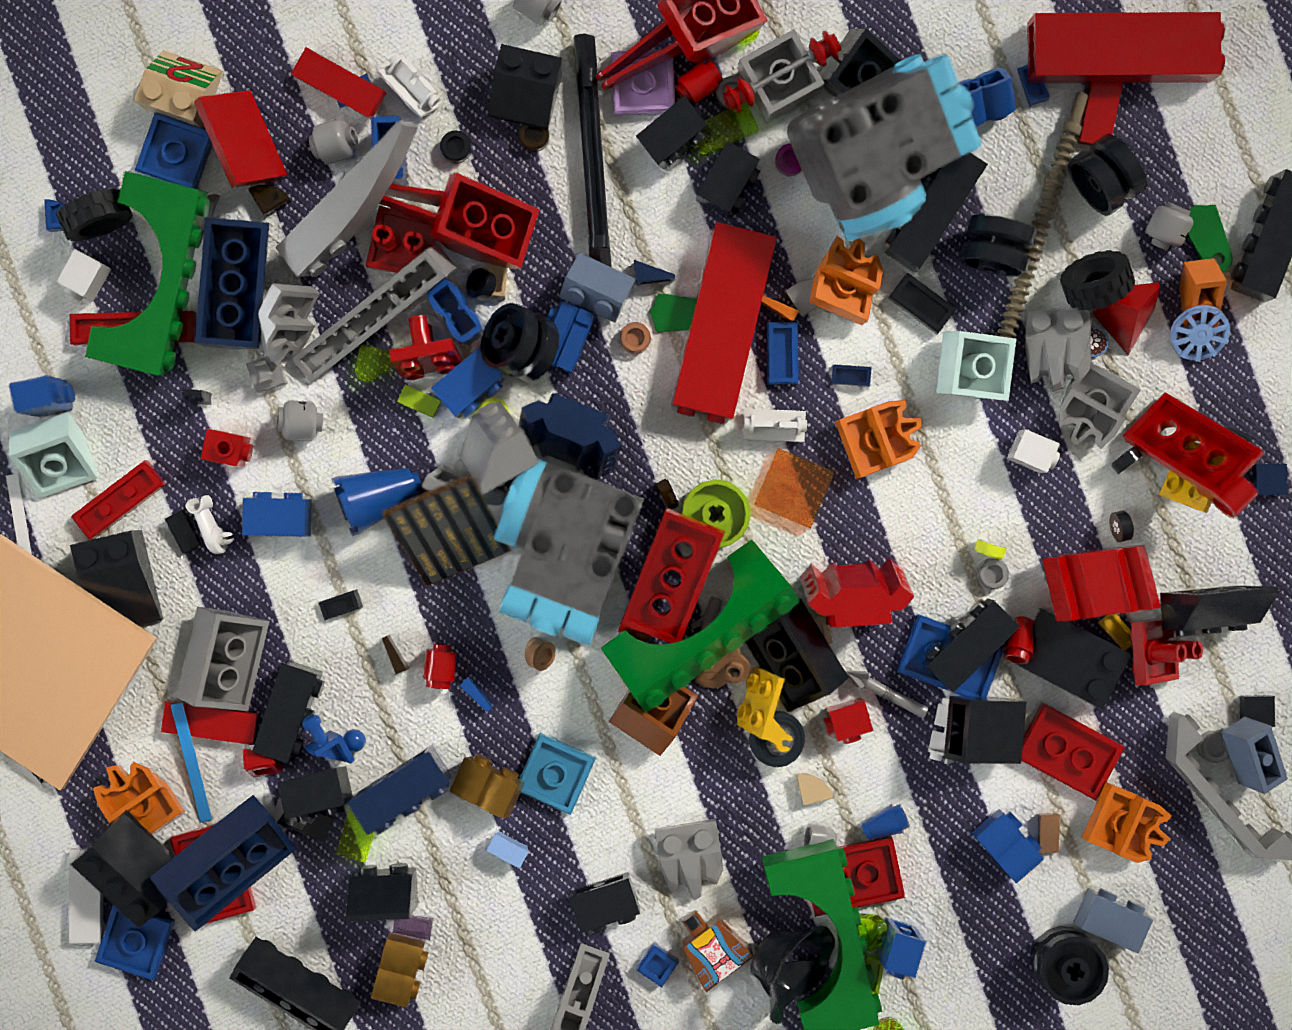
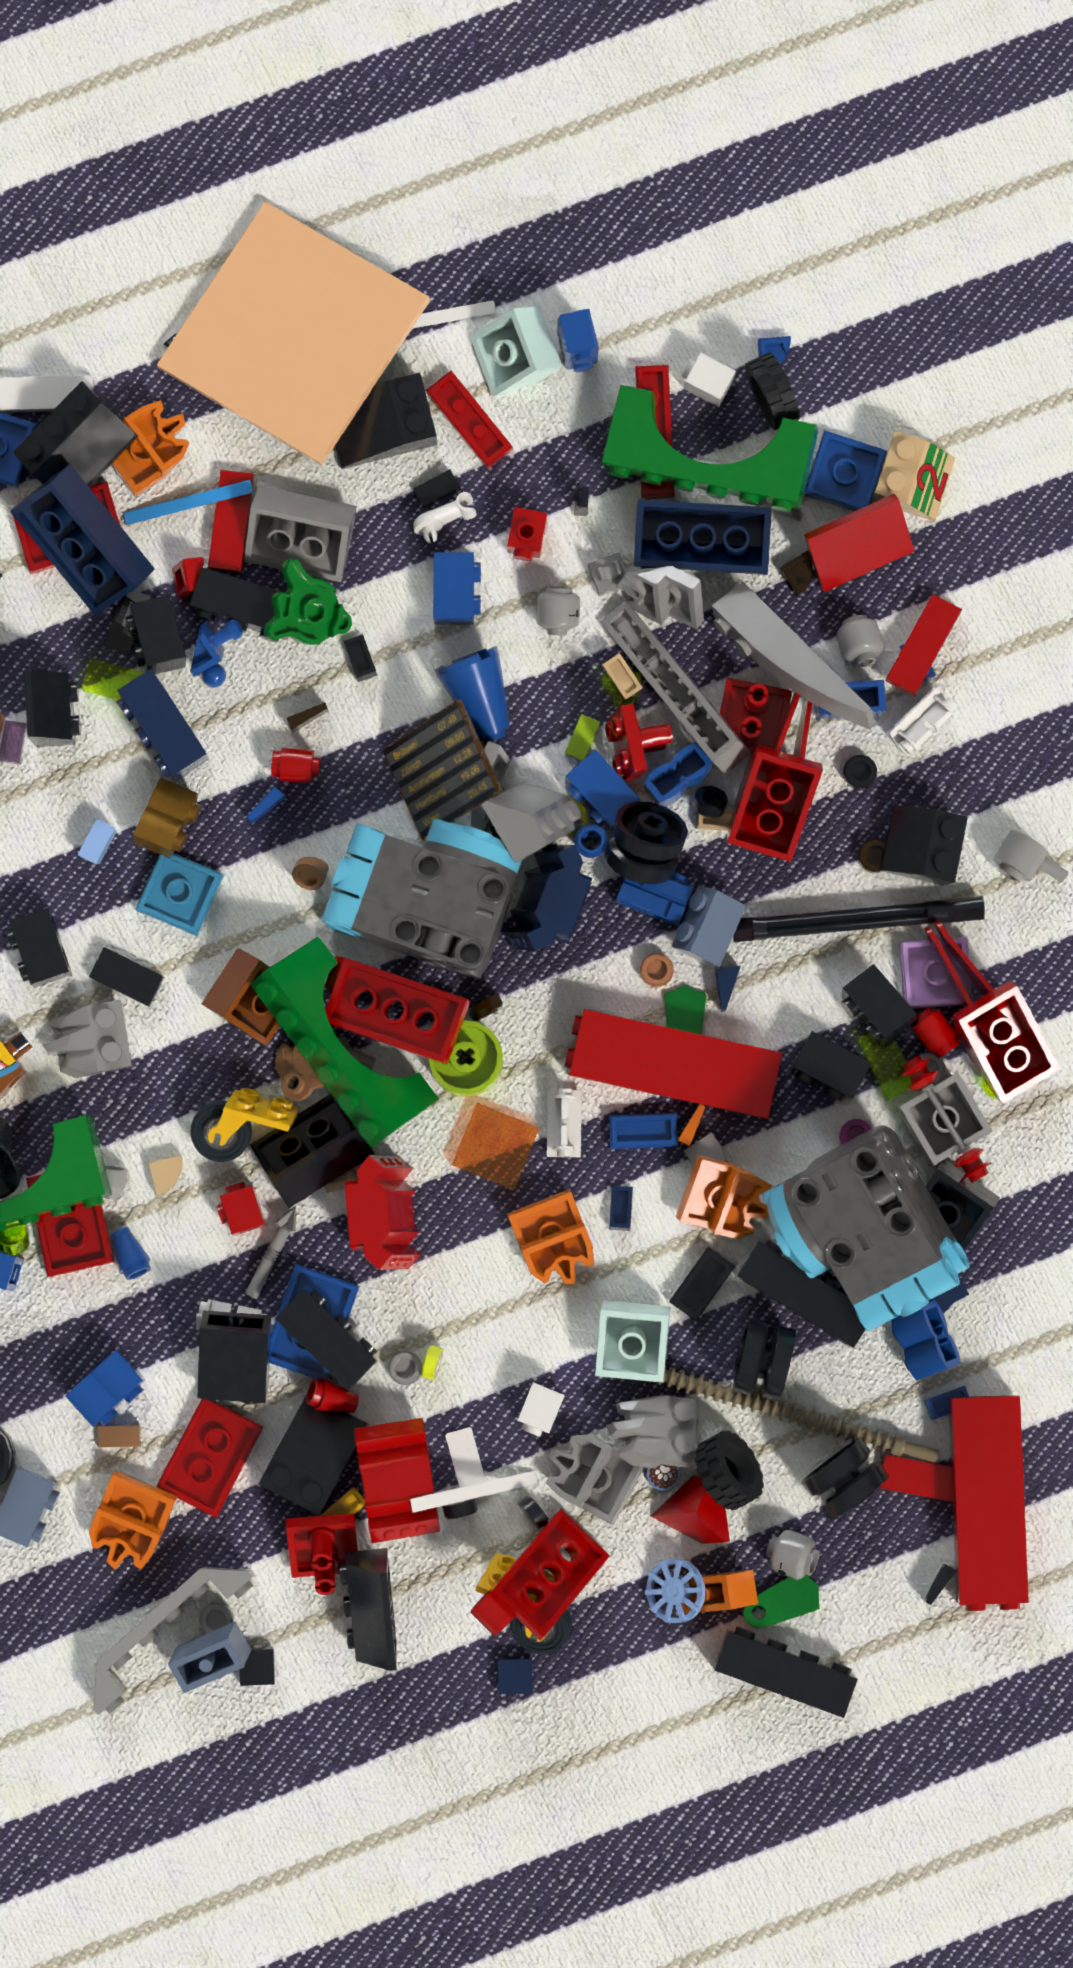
camera: 90 degrees right, 5 degrees down
none -> black tile [89,947,165,1007]
none -> green tile [263,558,352,645]
none -> white sticker [410,1470,538,1513]
none -> white sticker [445,1427,486,1488]
none -> blue cone [574,824,608,858]
none -> tan piece [601,653,643,700]
none -> black piece [924,1563,957,1605]

